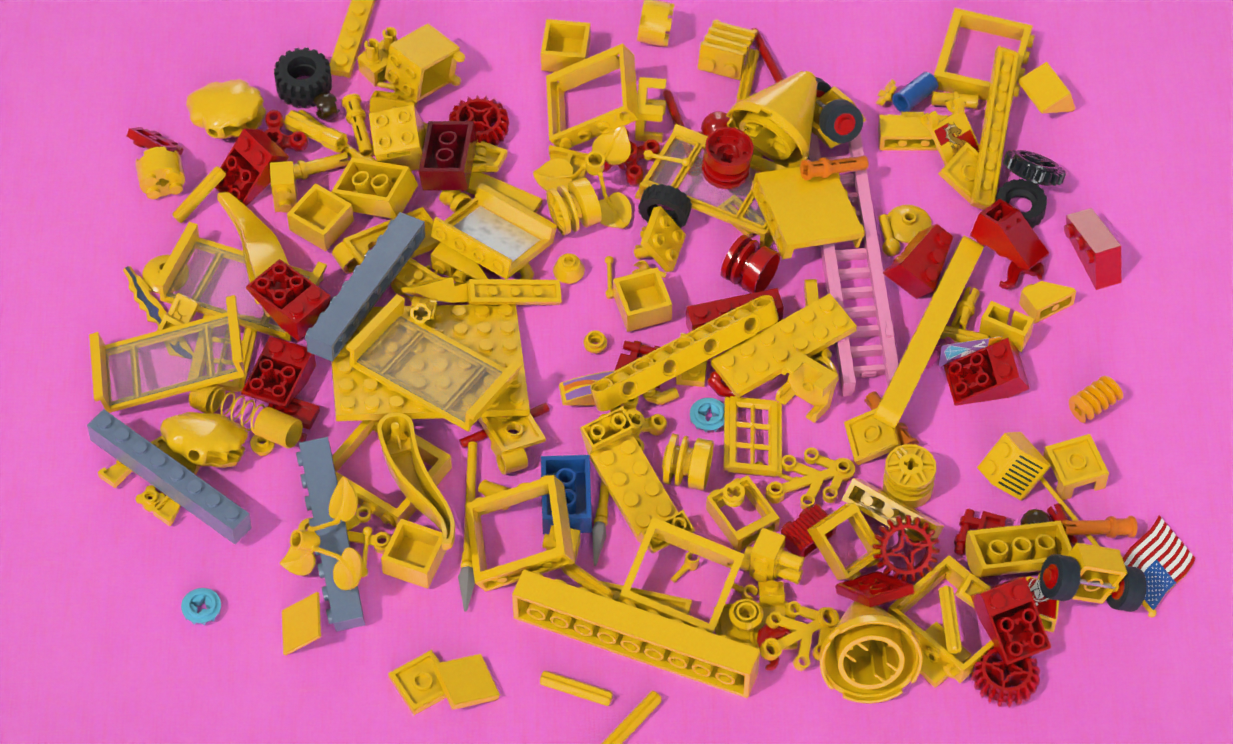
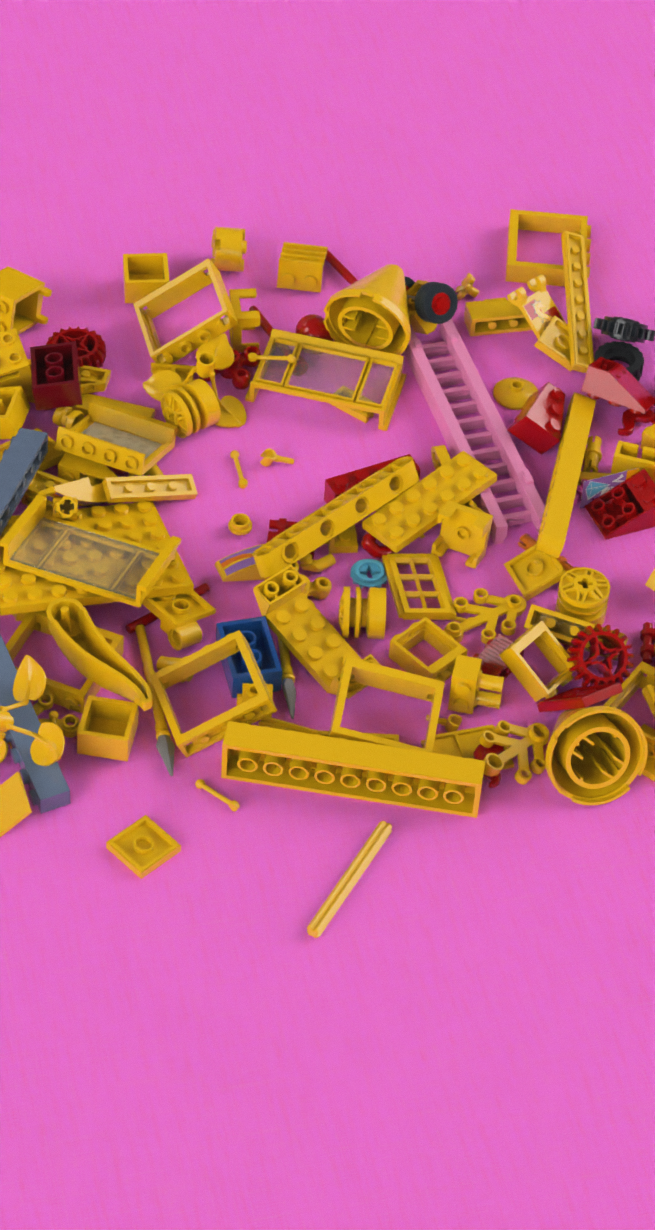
camera: 15 degrees left, 10 degrees down
yellow tile [434,654,500,710] -> none
yellow axle [540,671,613,706] -> none
yellow cone [553,253,585,284] -> none
yellow piece [613,267,672,332] -> none
yellow plate [634,206,686,272] -> none
black tyre [638,184,692,228] -> none
yellow hand [670,552,700,583] -> none
red wheel [701,127,754,189] -> none
red wheel [721,234,780,293] -> none
yellow bush [723,482,745,507] -> none
yellow cone [729,599,763,632] -> none
yellow axle [736,48,759,102] -> none
yellow tile [740,546,753,572] -> none
yellow panel [751,167,865,259] -> none
yellow plate [758,580,785,604] -> none
orange pin [800,155,869,180] -> none
yellow bar [878,214,901,256] -> none
blue pin [892,72,938,112] -> none
yellow pin [931,91,978,109] -> none
yellow slope [1018,62,1075,114] -> none
none -> yellow hinge [195,779,240,811]

